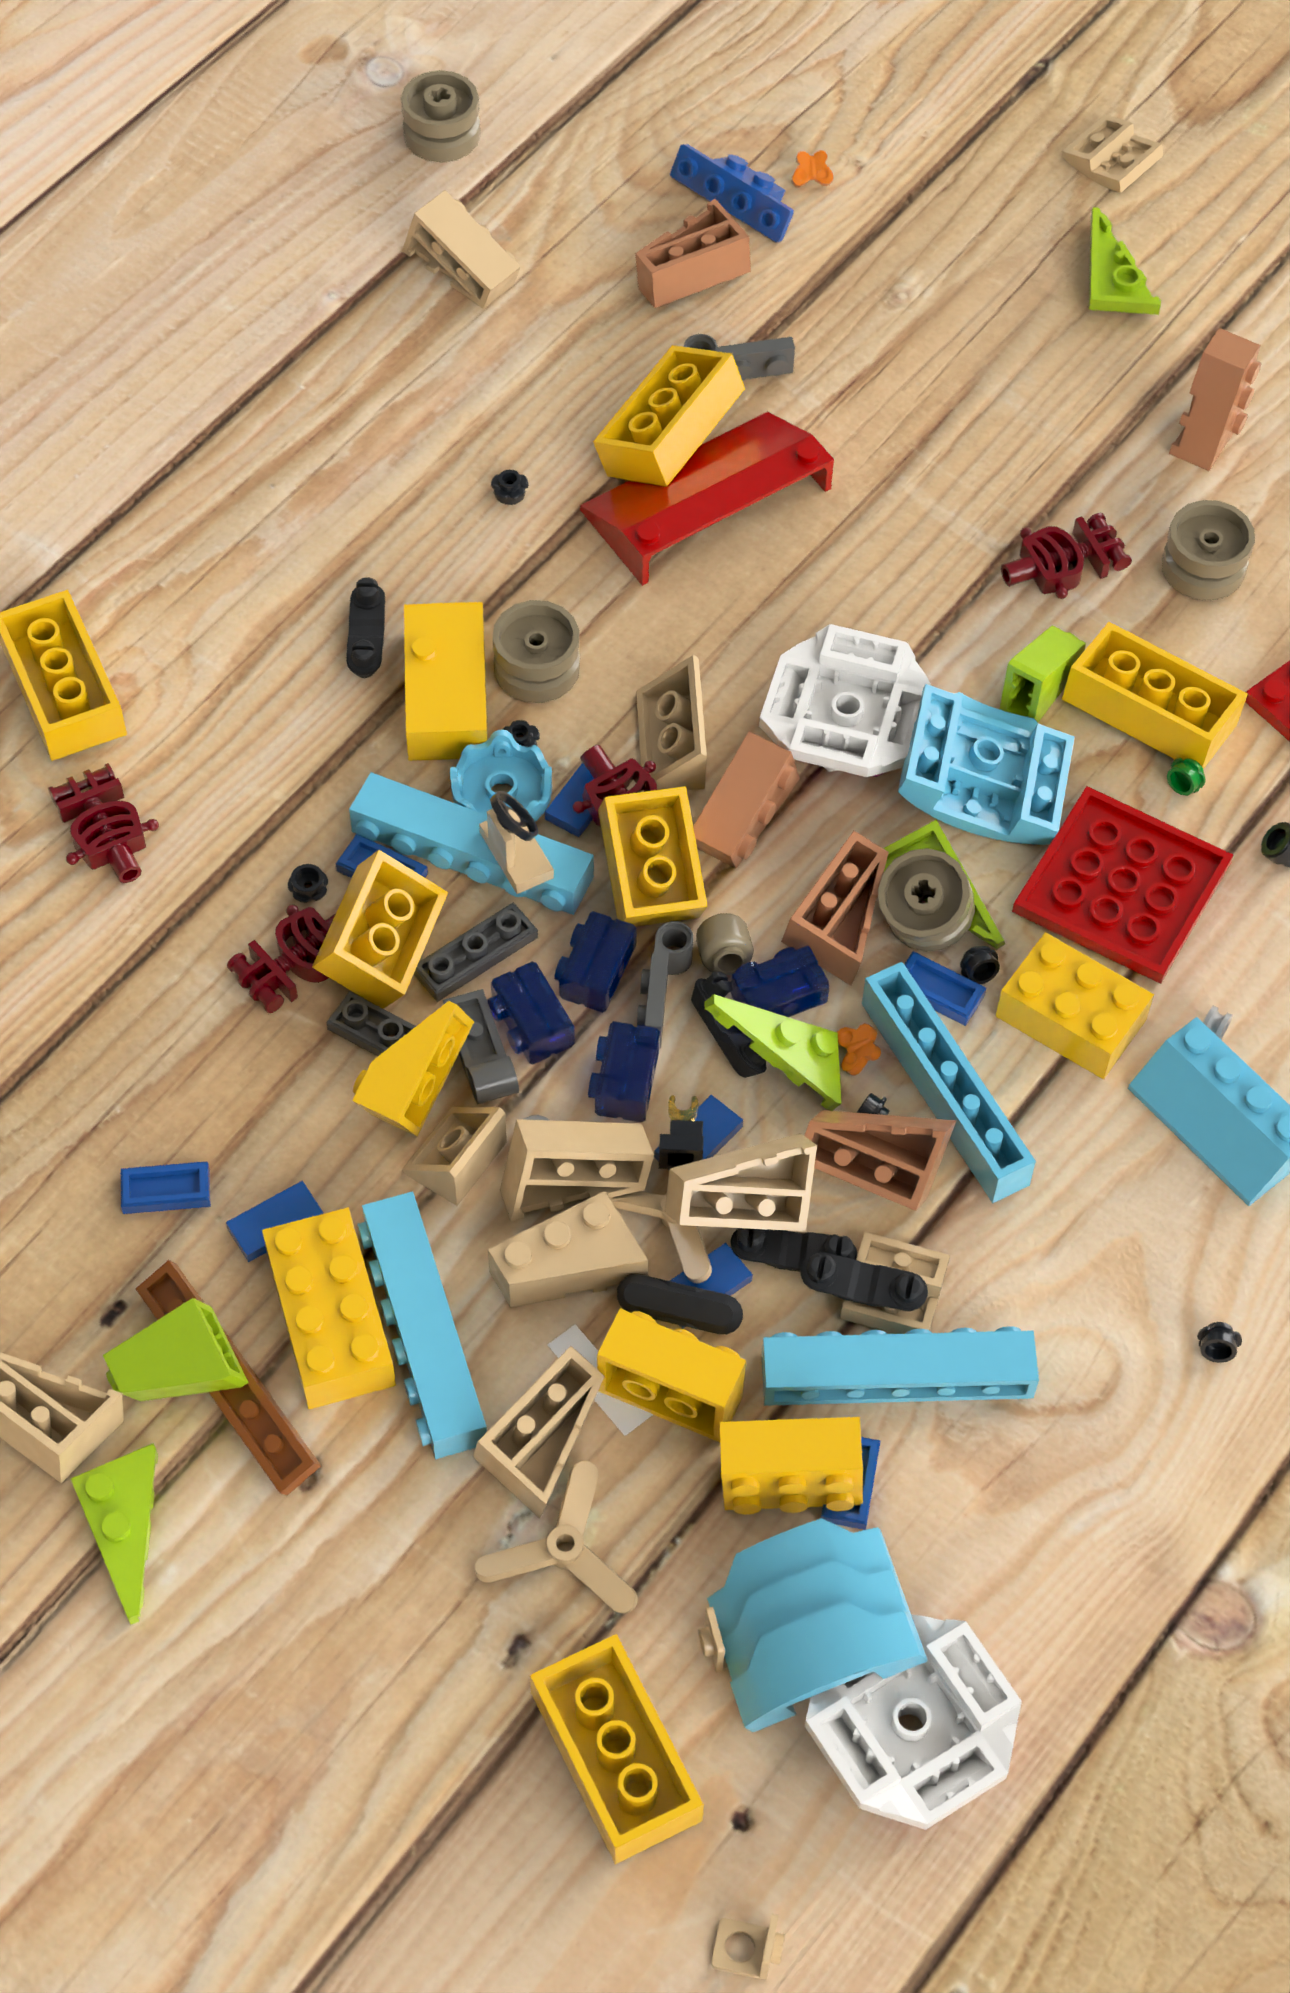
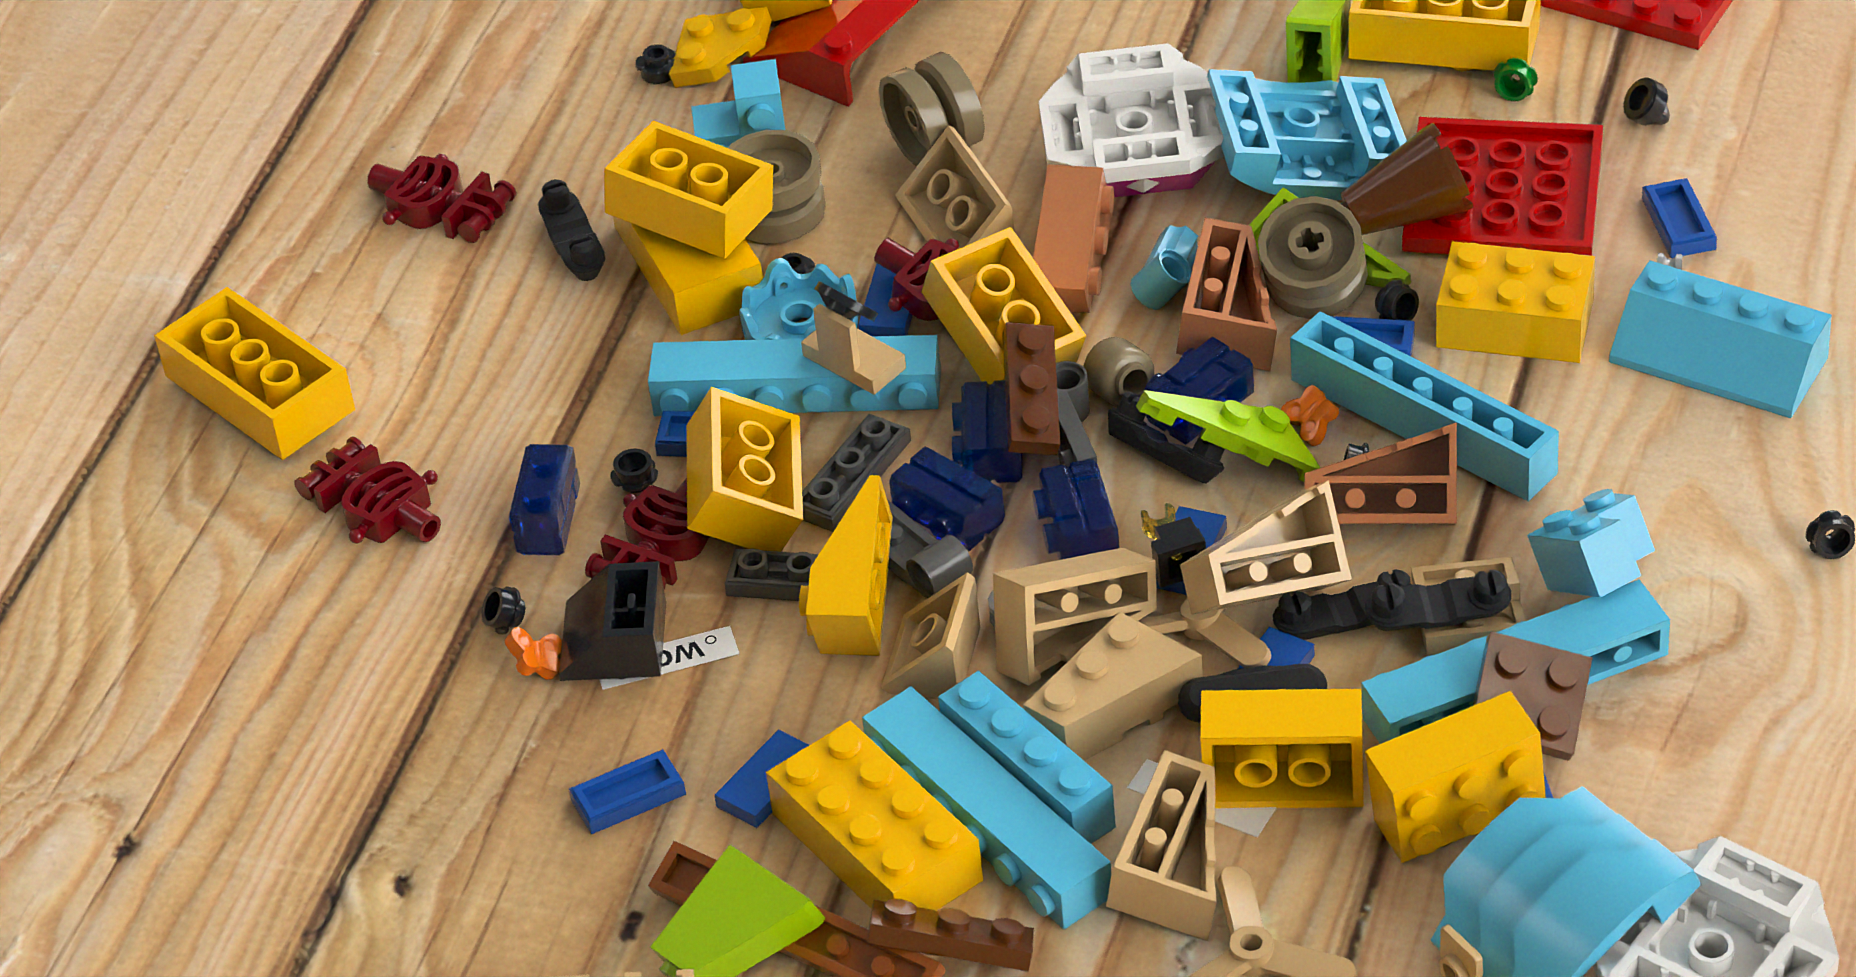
camera: 15 degrees left, 15 degrees down
none -> dark red torso [367,154,516,243]
none -> black plate [482,586,526,635]
none -> orange piece [504,627,562,680]
none -> clear blue brick [509,444,580,555]
none -> black slope [559,561,666,681]
none -> white sticker [599,626,739,690]
none -> yellow brick [604,121,773,259]
none -> yellow plate [669,7,772,88]
none -> medium azure brick [691,59,785,148]
none -> reddish brown plate [867,899,1034,972]
none -> dark tan wheel [878,51,985,166]
none -> medium azure brick [938,670,1116,844]
none -> reddish brown plate [1003,322,1060,456]
none -> medium azure piece [1131,225,1198,310]
none -> reddish brown cone [1340,123,1473,235]
none -> reddish brown plate [1473,631,1593,761]
none -> medium azure brick [1527,489,1655,598]
none -> blue tile [1642,178,1717,258]

